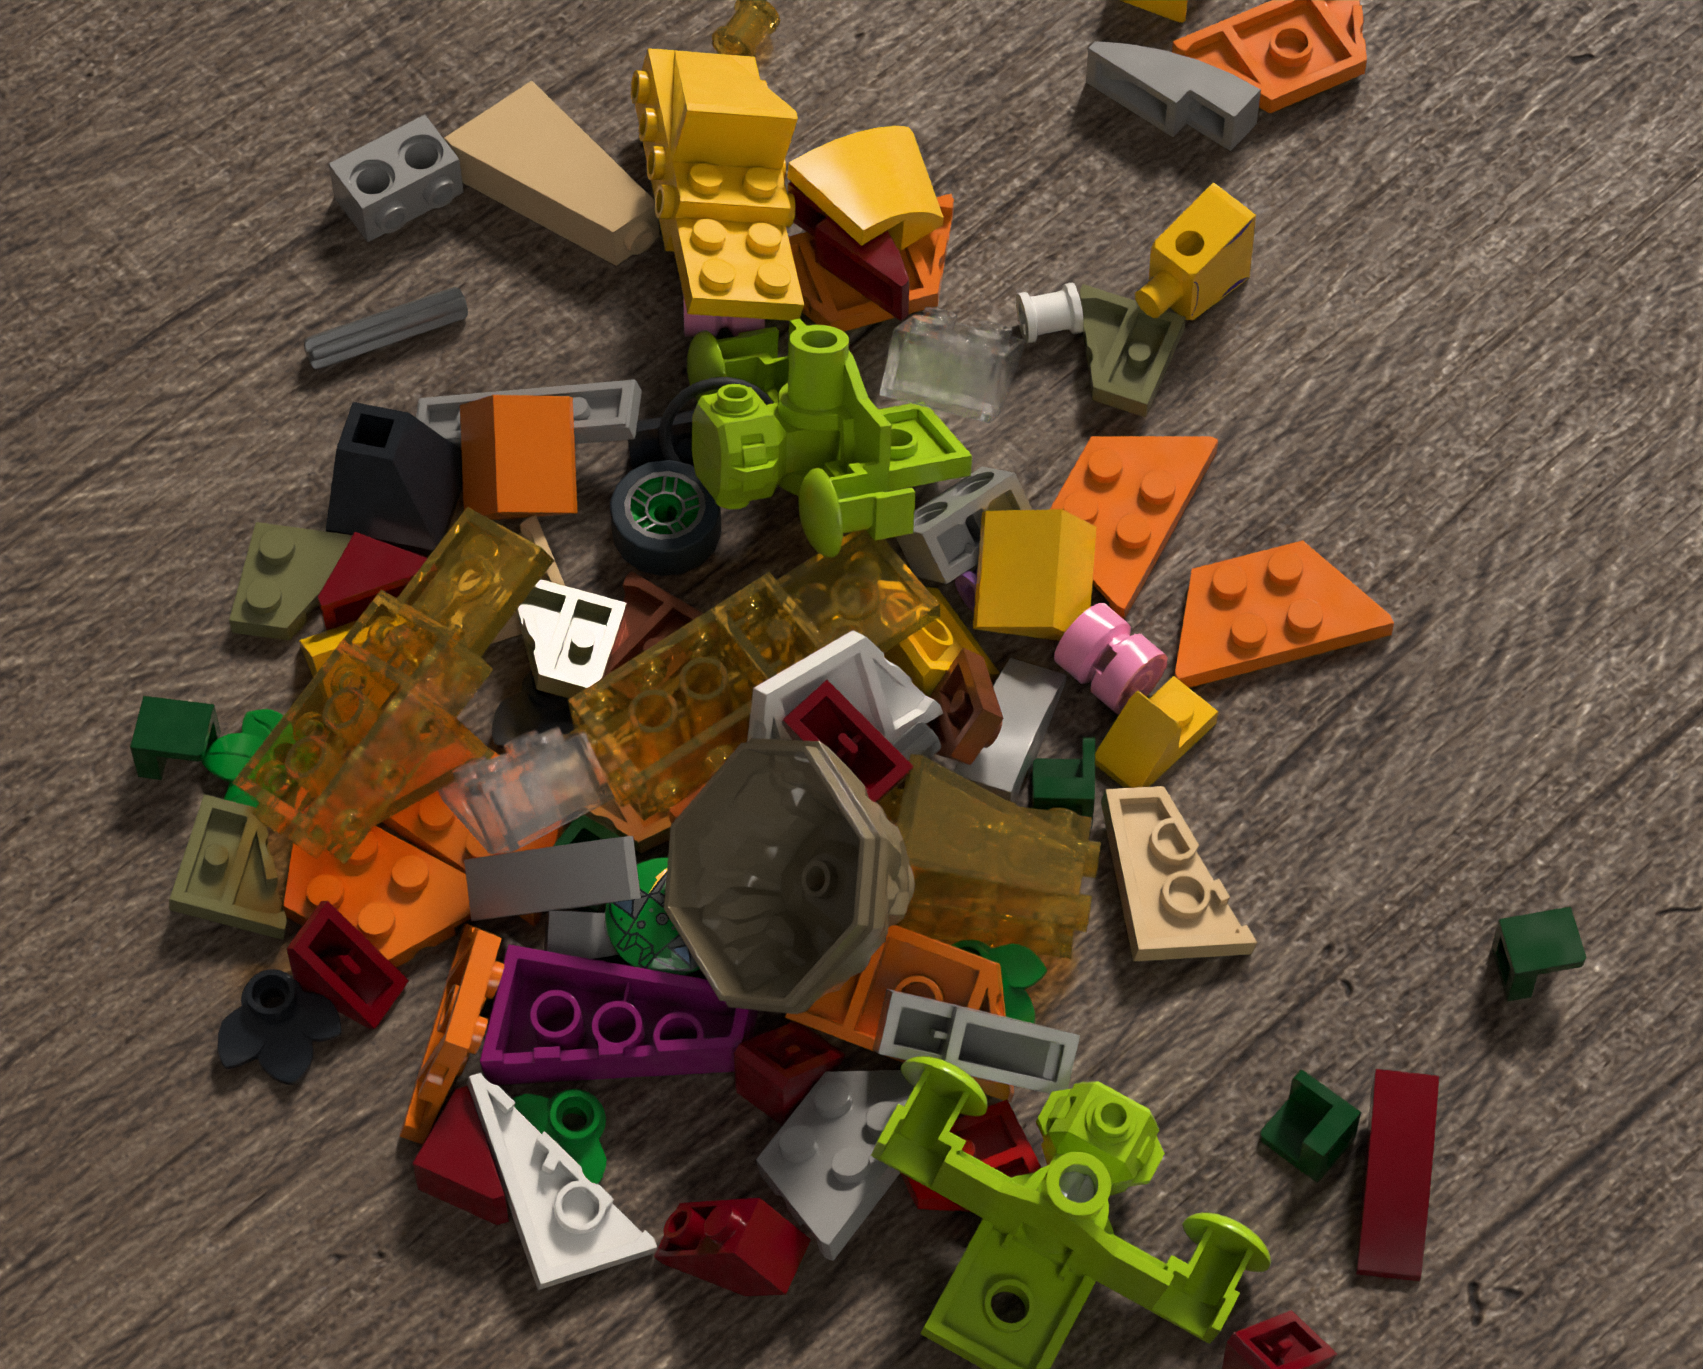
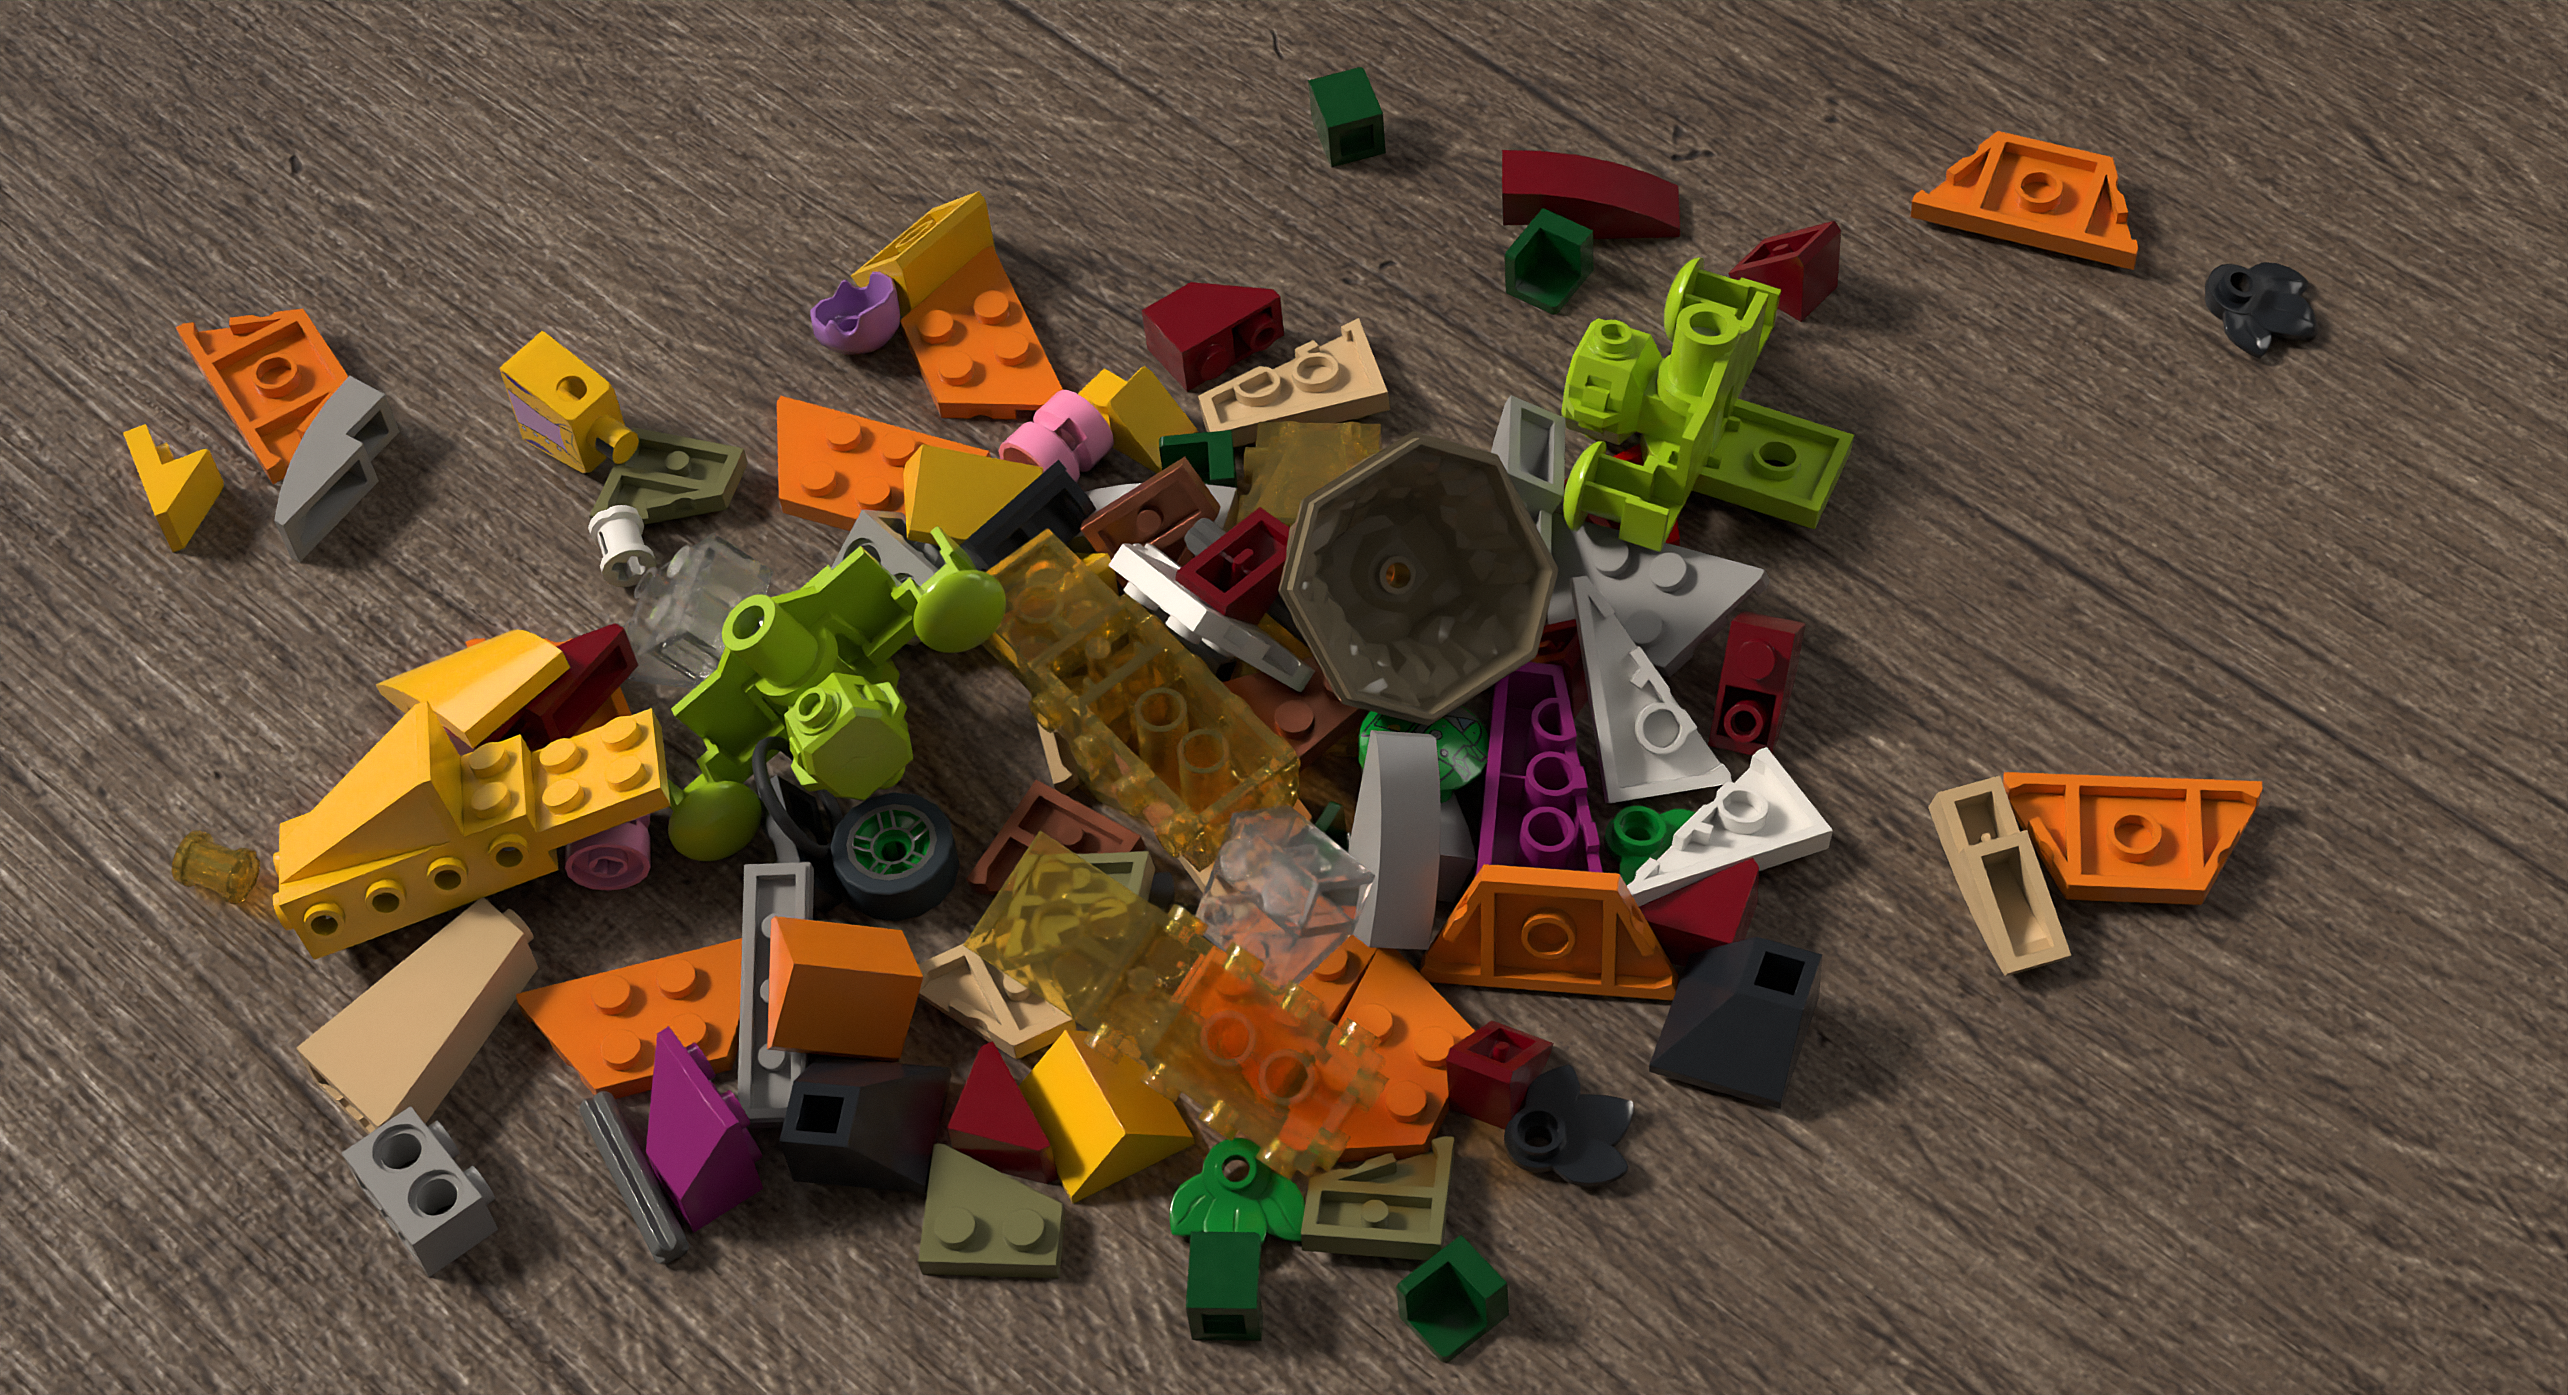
camera: 90 degrees left, 5 degrees down
none -> orange wing [516,938,742,1099]
none -> magenta slope [646,1026,763,1233]
none -> medium lavender hair [810,272,900,354]
none -> yellow slope [851,191,996,317]
none -> black hinge [960,460,1096,597]
none -> dark red slope [1141,282,1284,392]
none -> dark green panel [1396,1235,1509,1363]
none -> white wing [1569,576,1732,803]
none -> black slope [1649,936,1822,1109]

